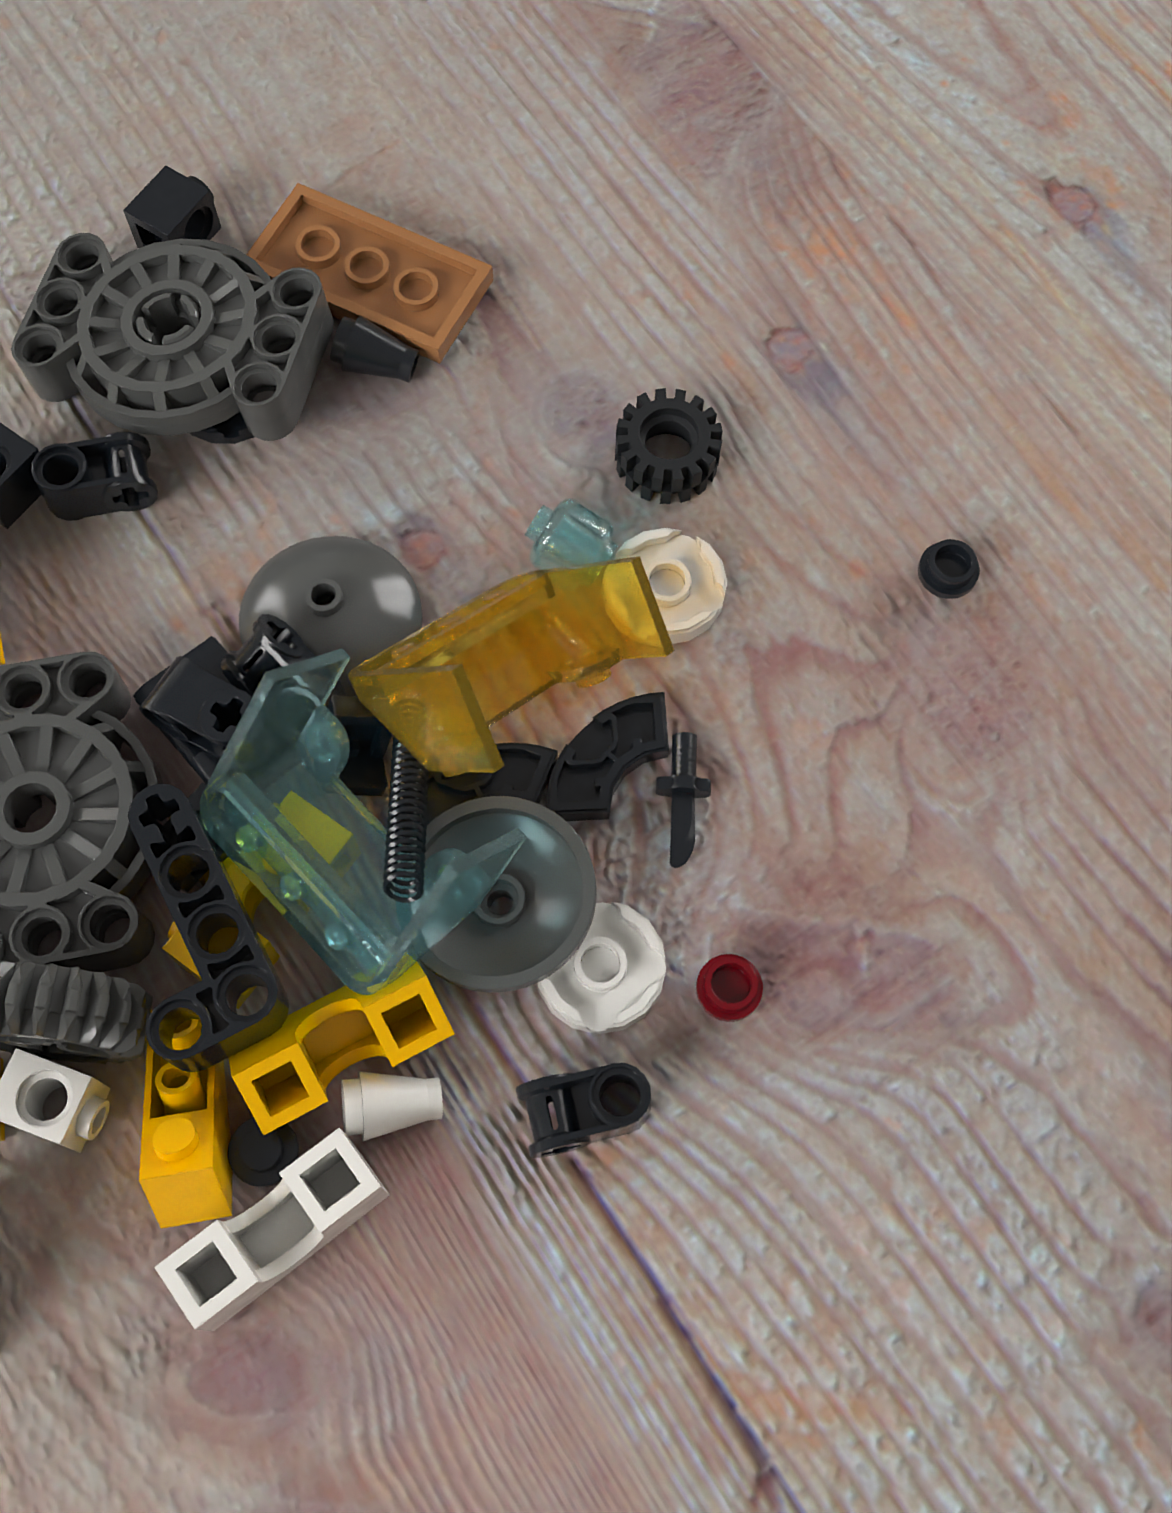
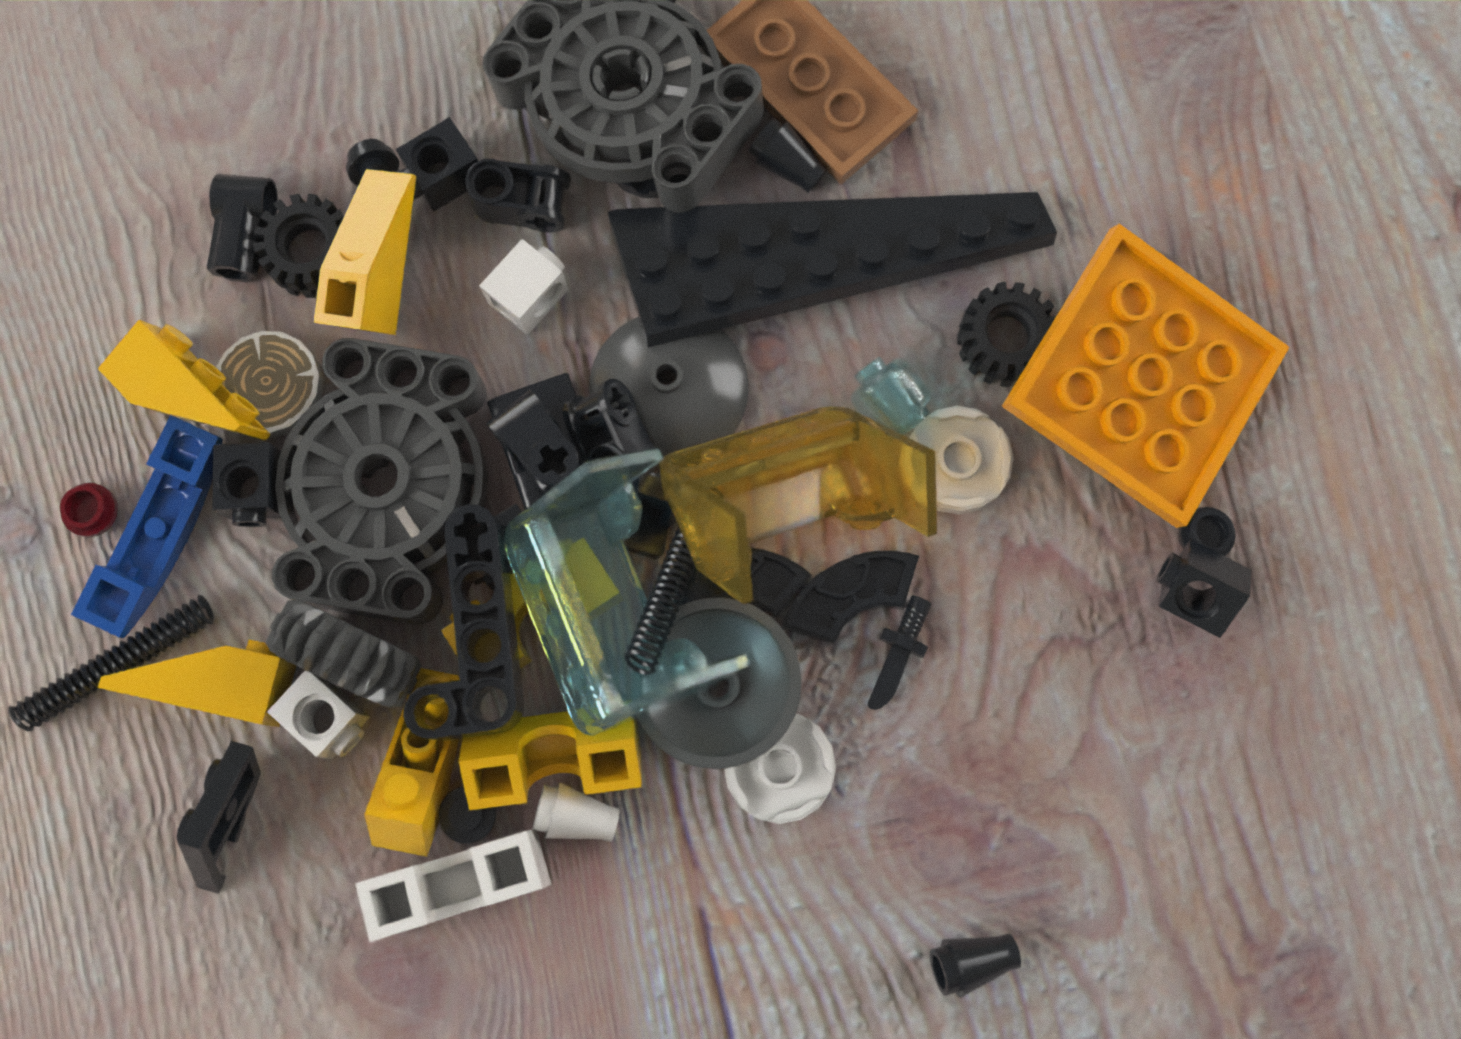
camera: 25 degrees right, 10 degrees up
black piece [516,1063,651,1158] -> none
dark red plate [696,954,763,1022] -> none
none -> white brick [479,239,569,336]
none -> black wing [607,192,1057,348]
none -> black cone [930,933,1021,998]
none -> light orange plate [1002,223,1290,528]
none -> black brick [1156,539,1251,638]

